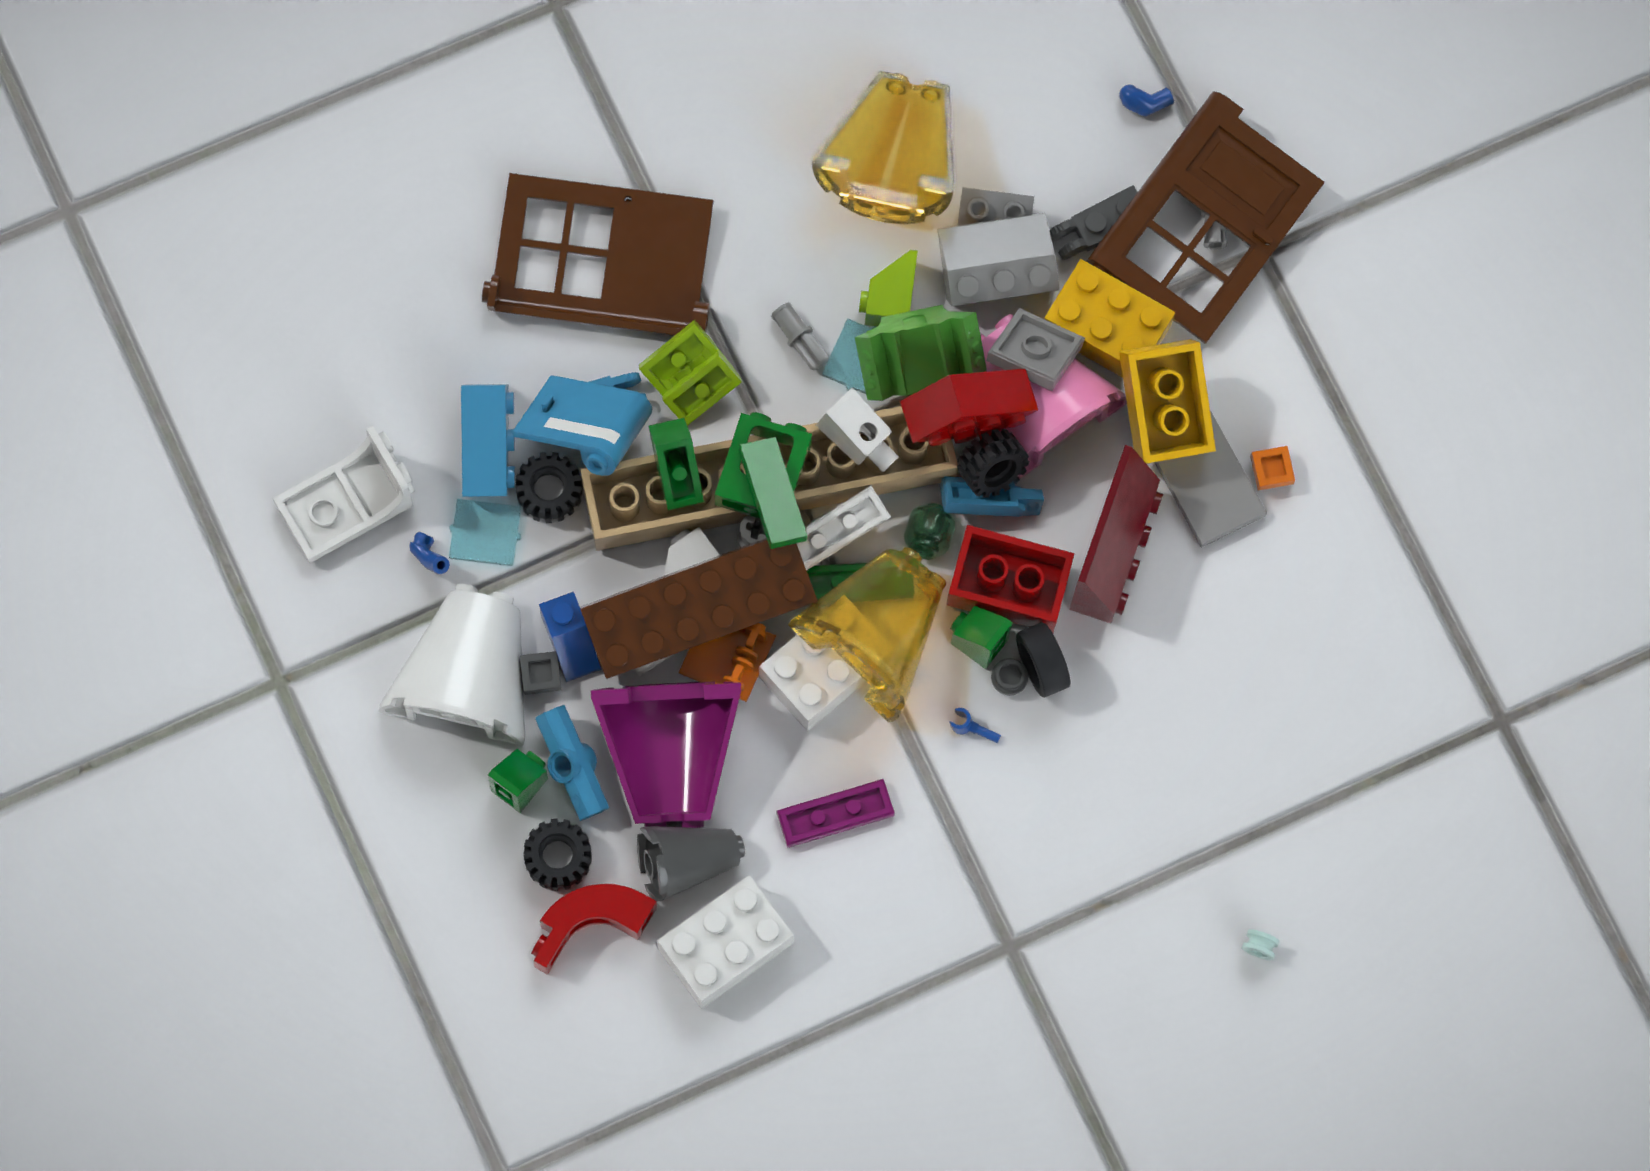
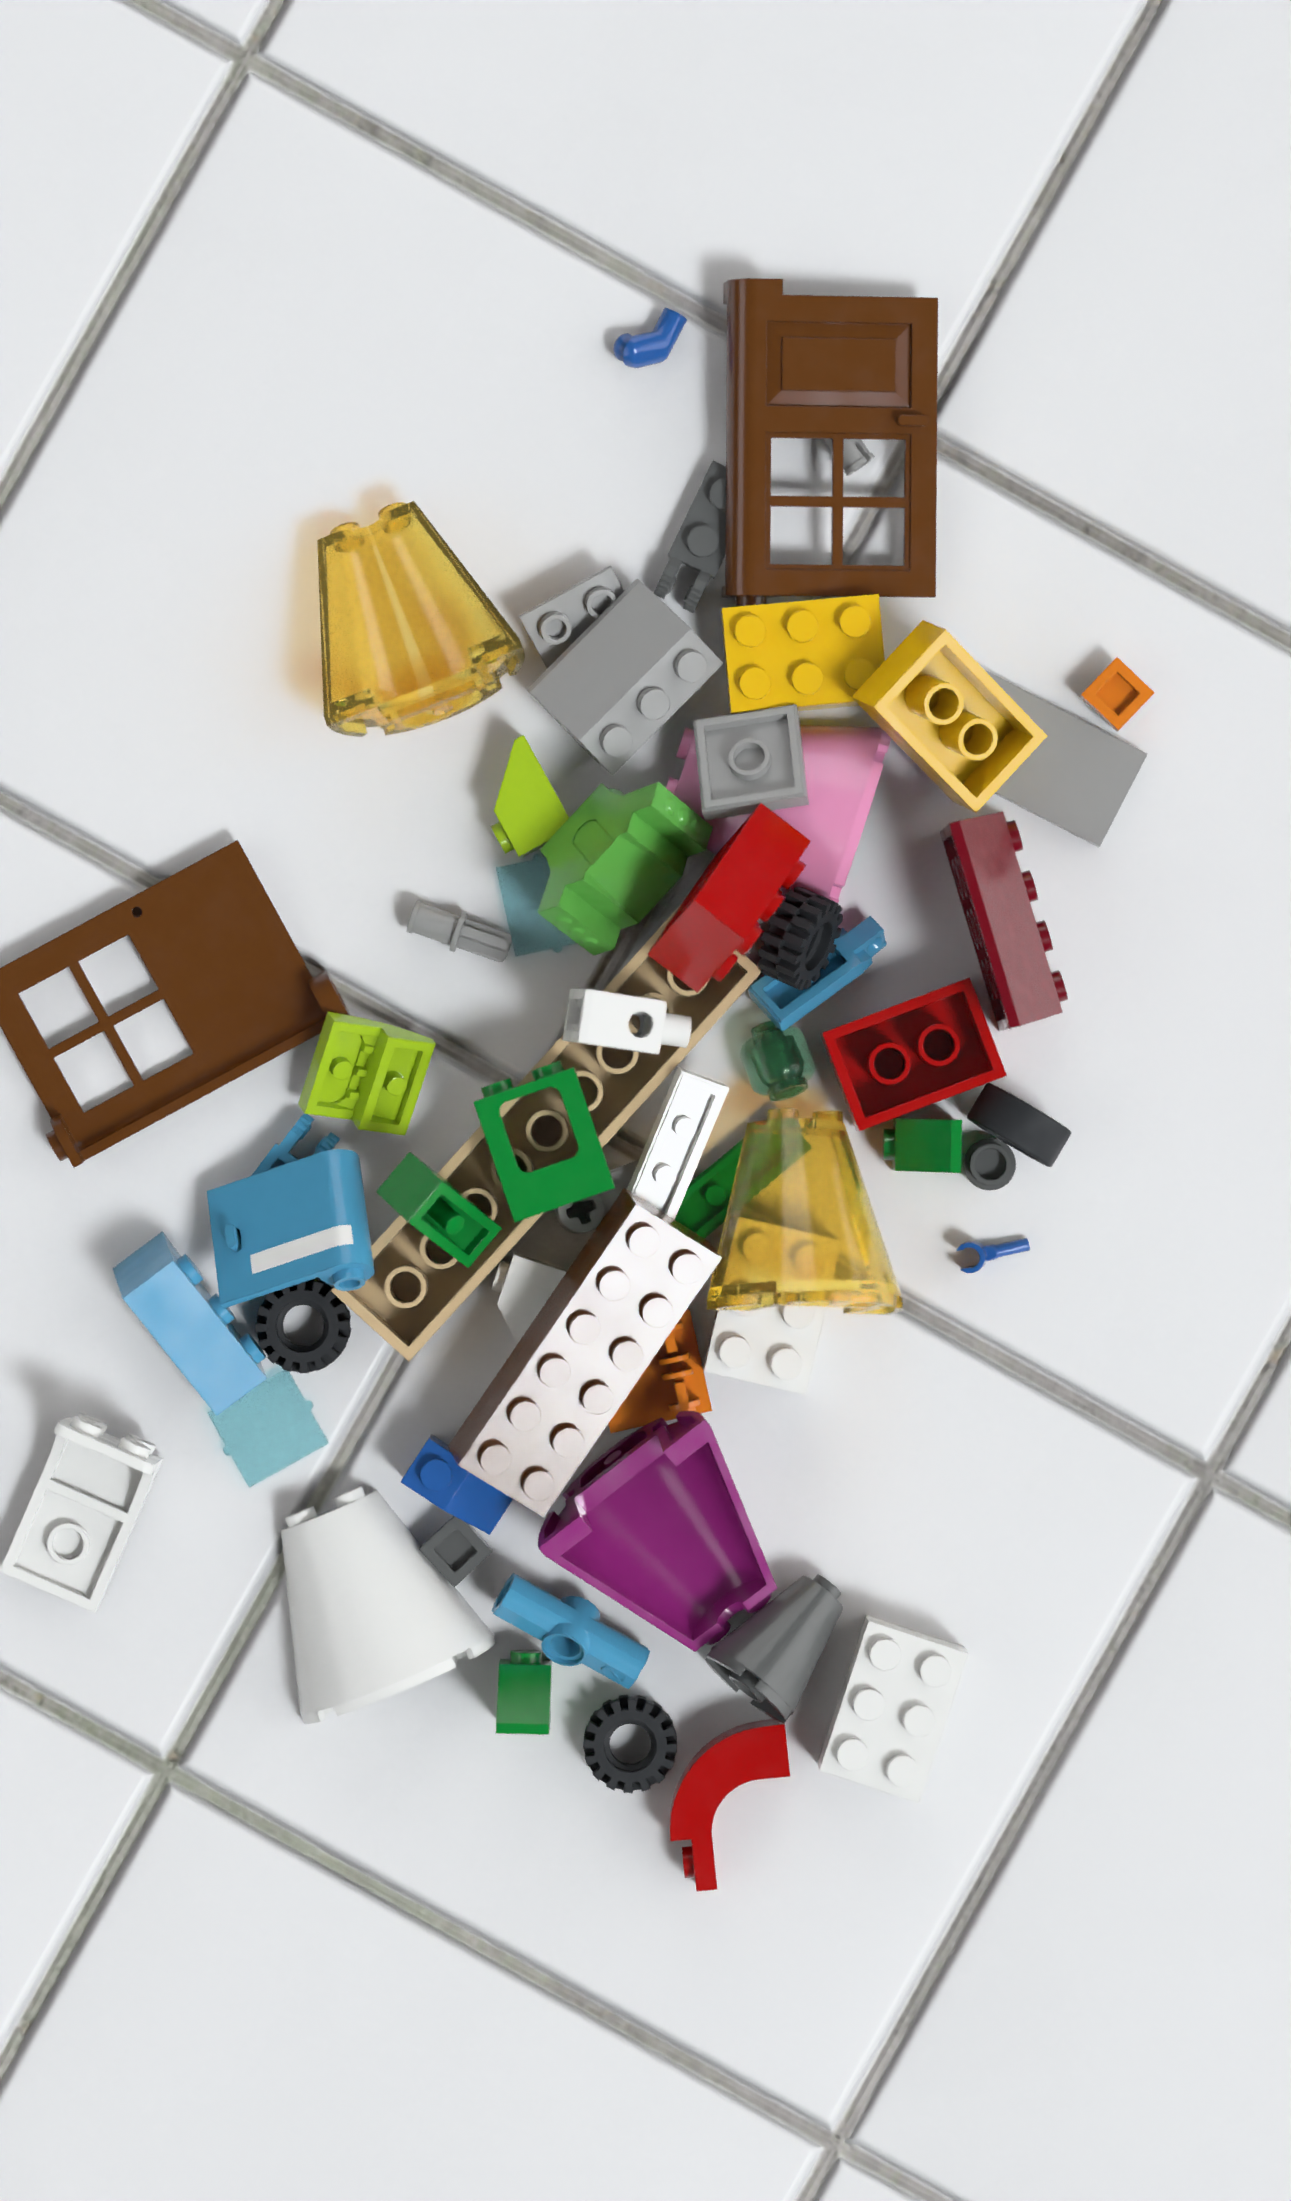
camera: 30 degrees left, 15 degrees up
blue arm [409,531,450,574] -> none
tile [739,437,808,549] -> none
magenta tile [776,779,895,848] -> none

